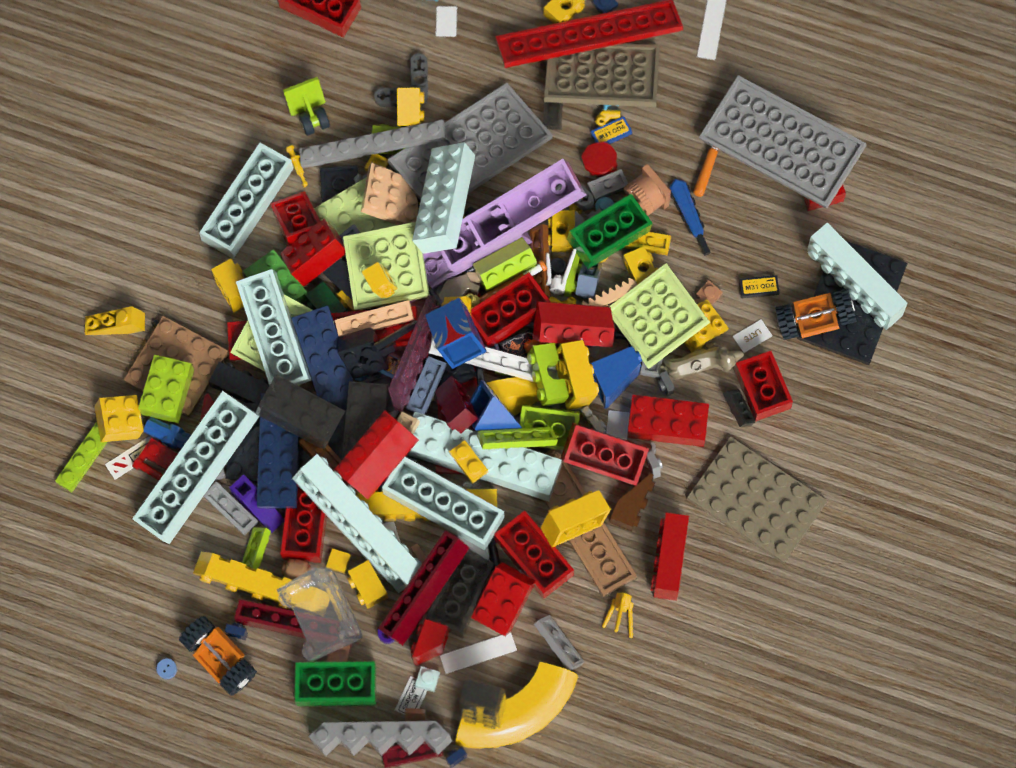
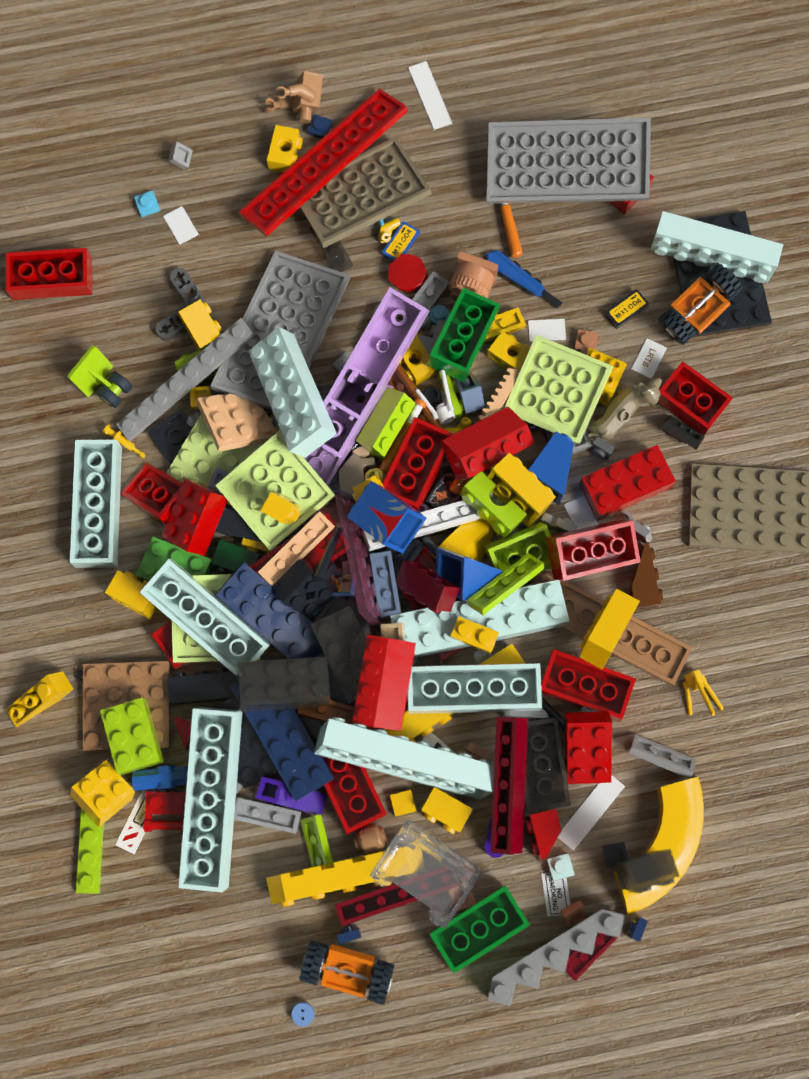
camera: 30 degrees left, 5 degrees up
red brick [651,512,689,601] -> none
none -> white sticker [528,319,566,341]

